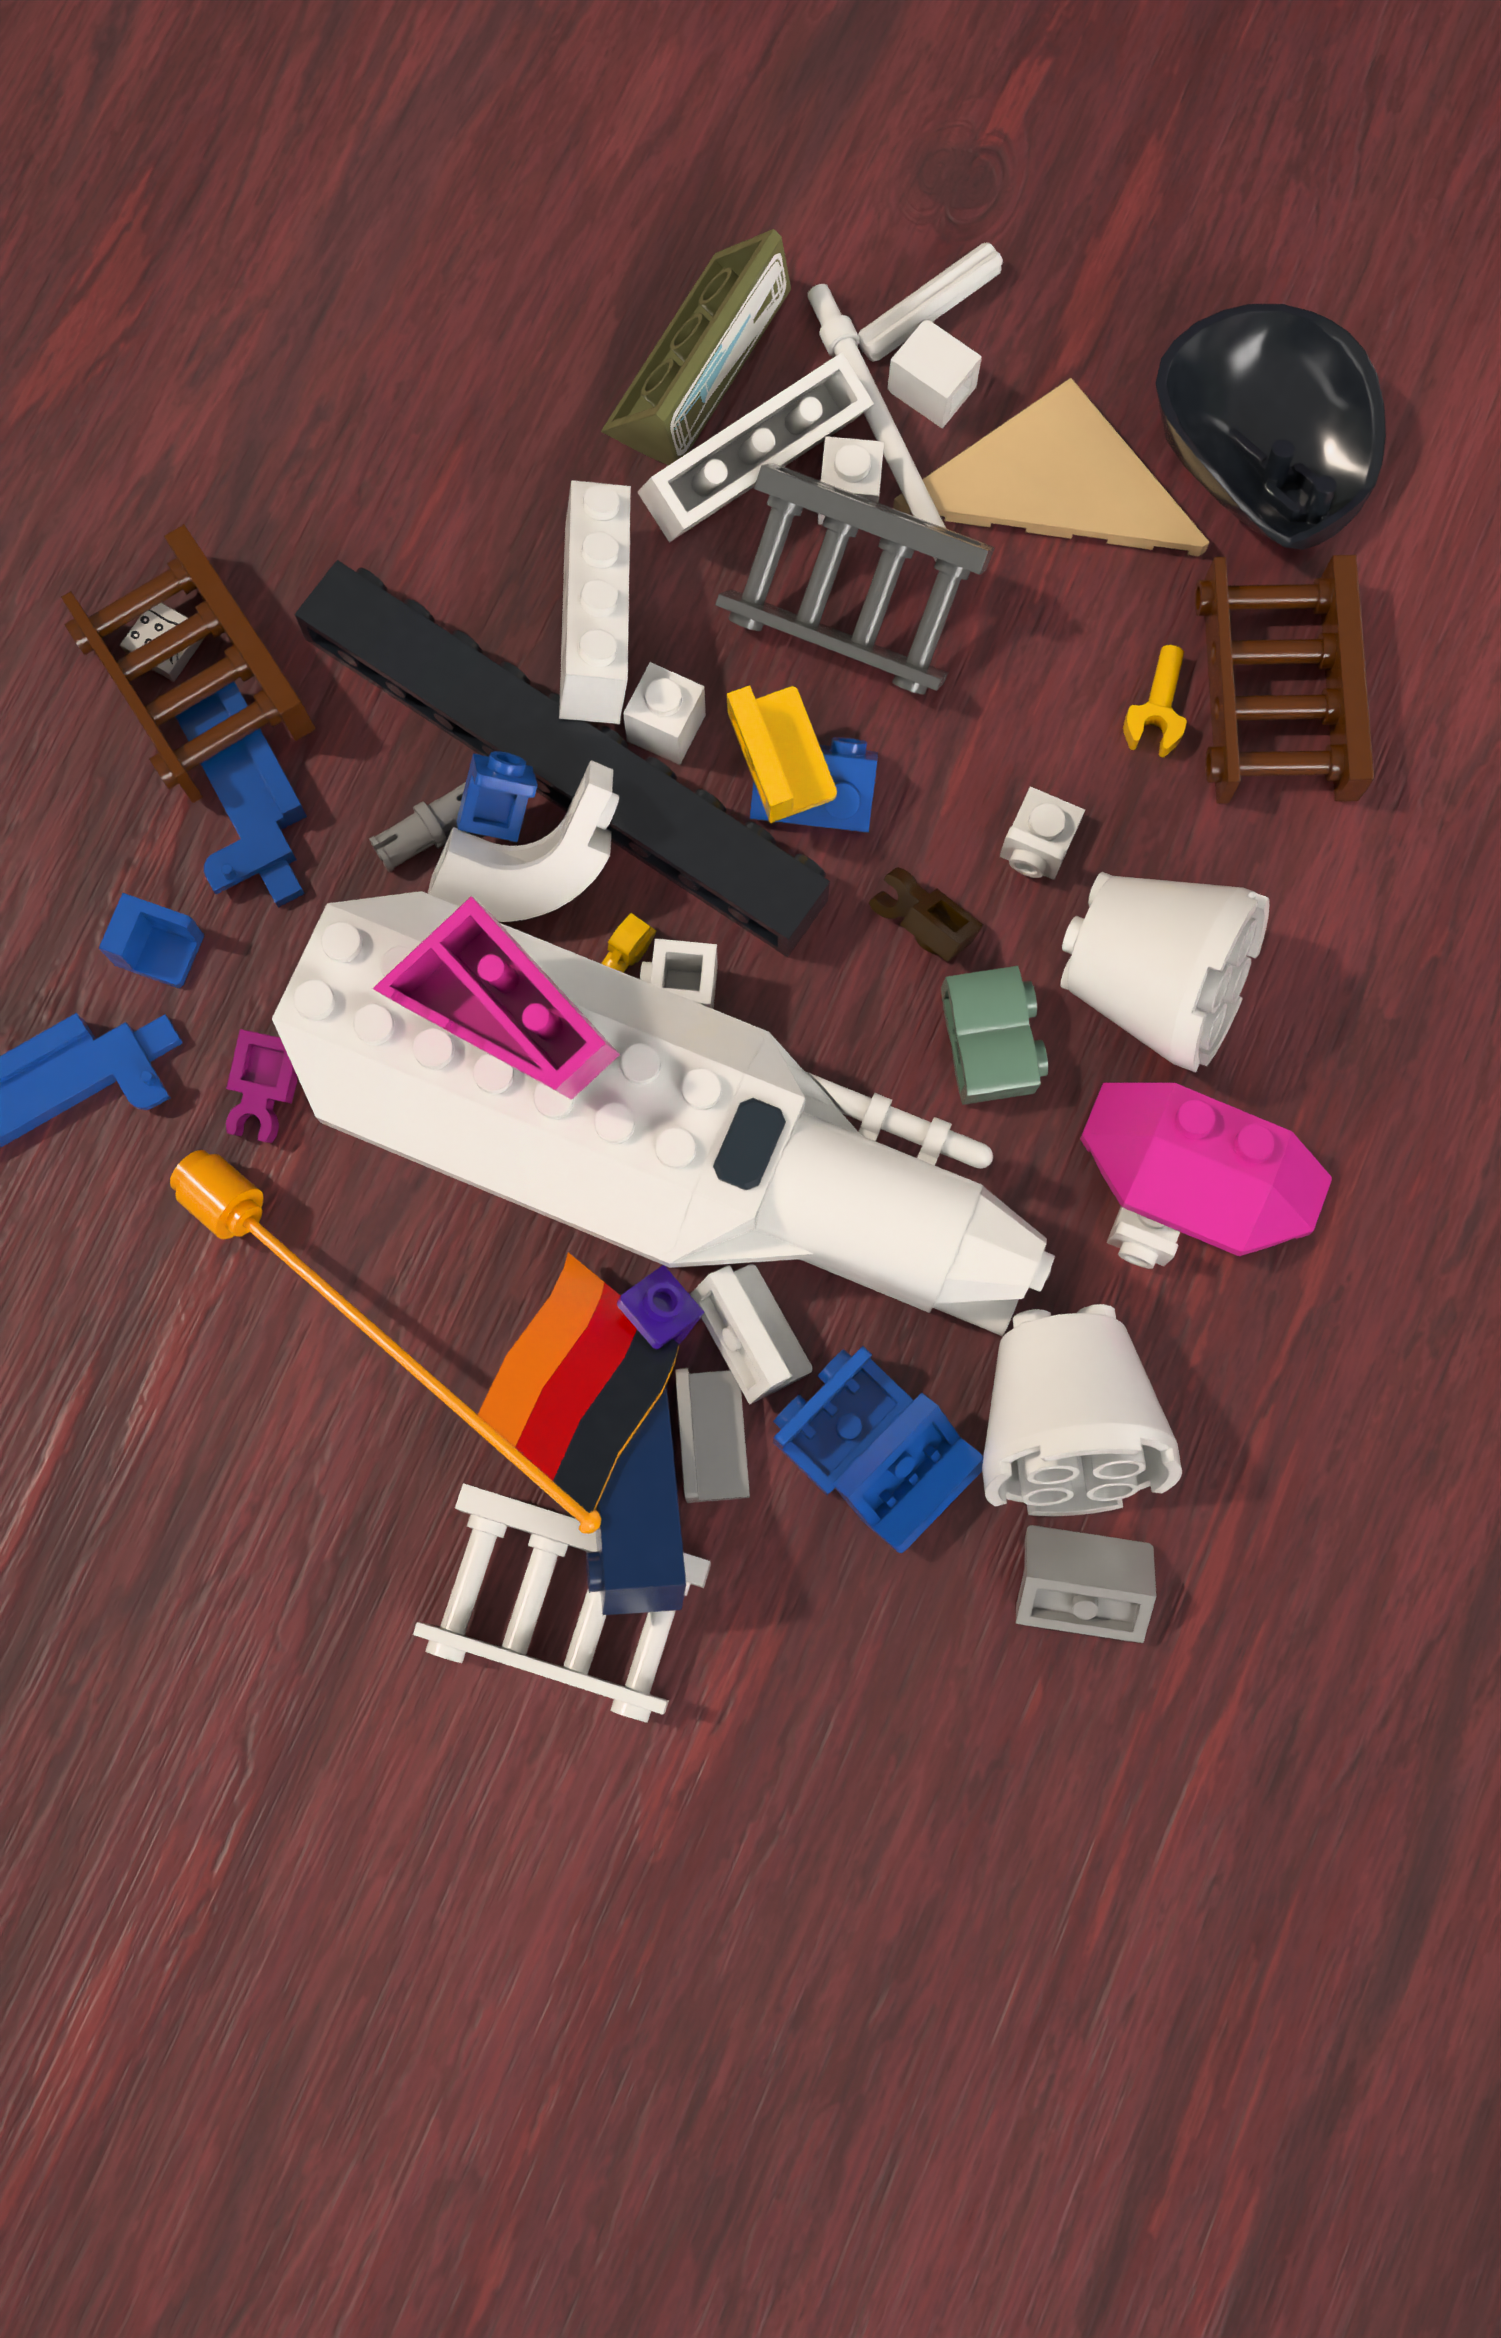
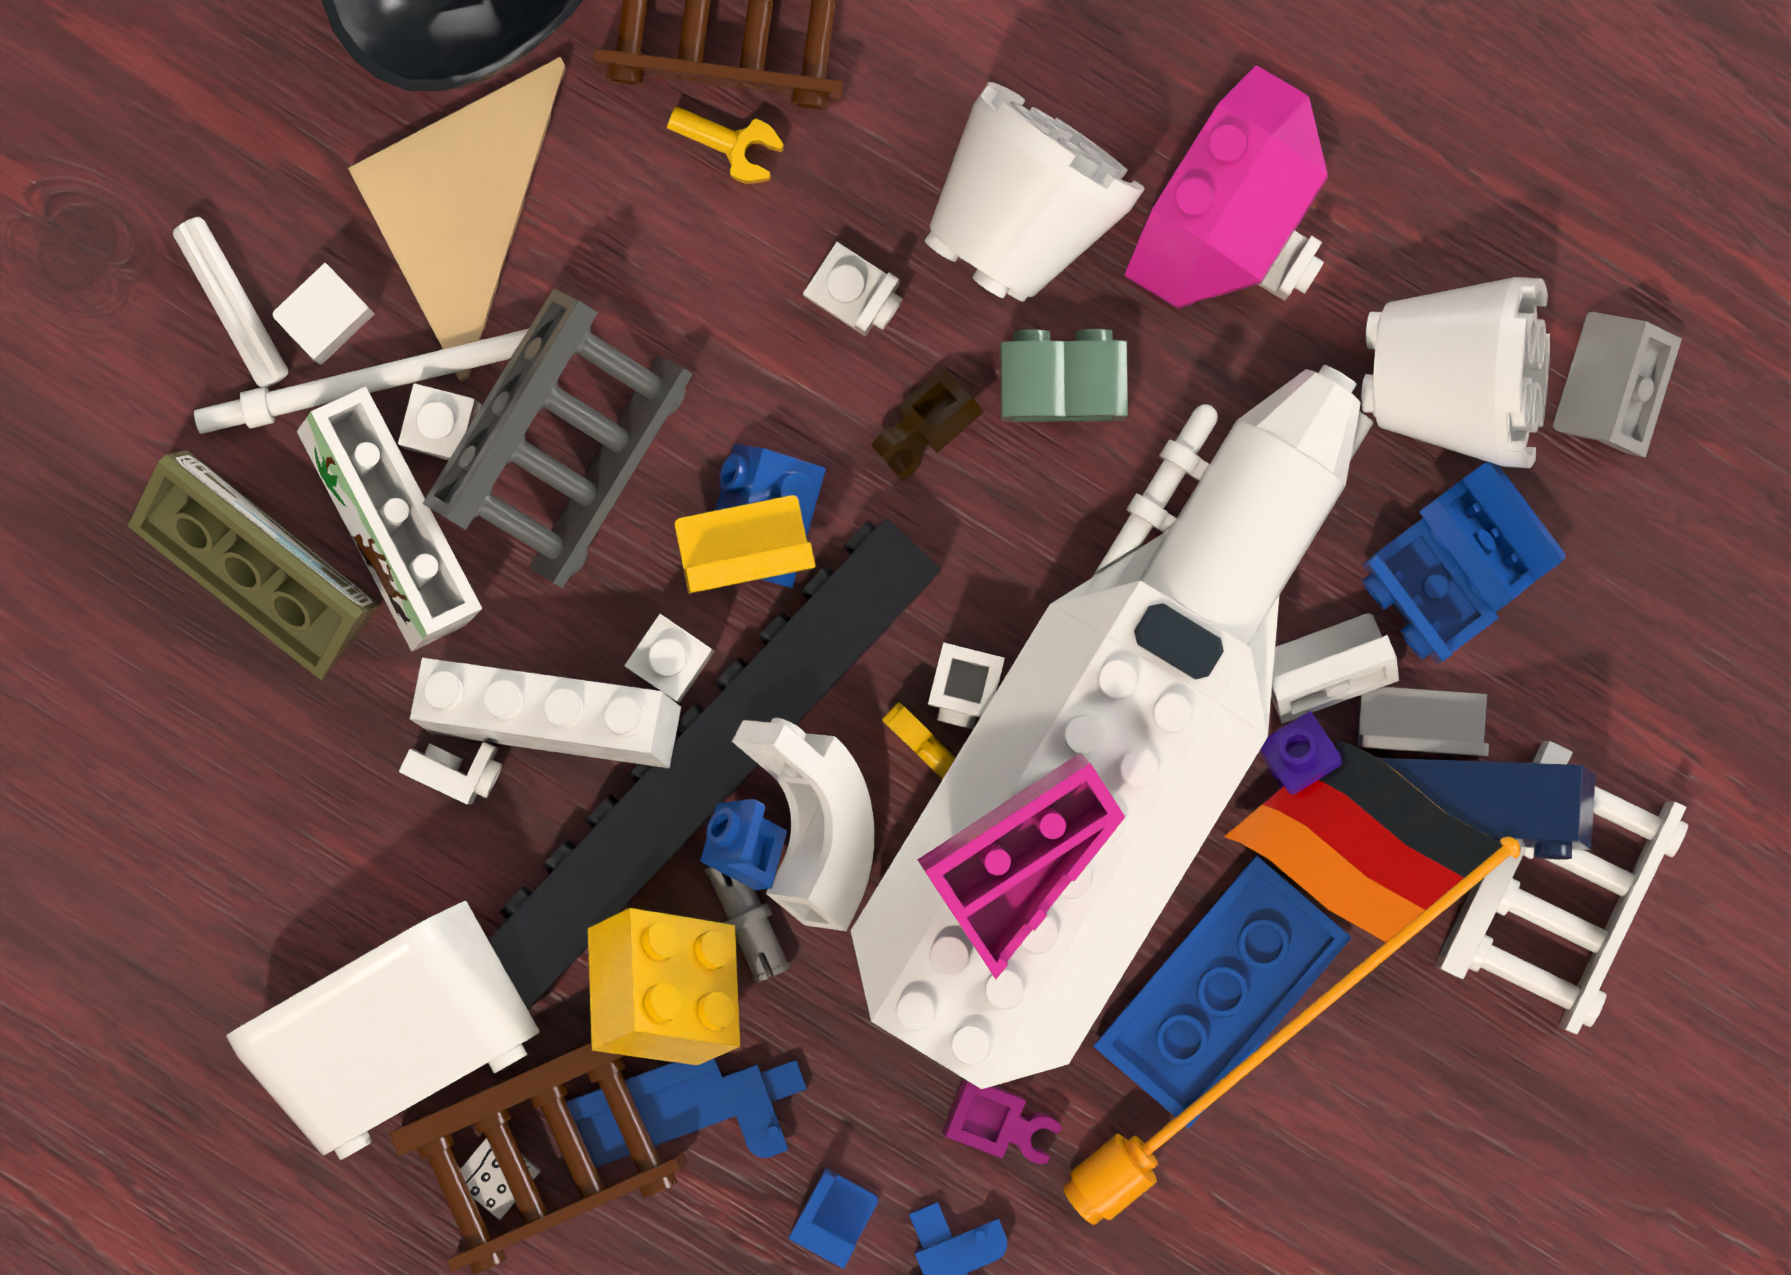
camera: 75 degrees left, 10 degrees up
none -> white windscreen [226,900,540,1160]
none -> white bracket [399,742,503,804]
none -> yellow brick [588,908,740,1065]
none -> blue plate [1092,855,1352,1128]

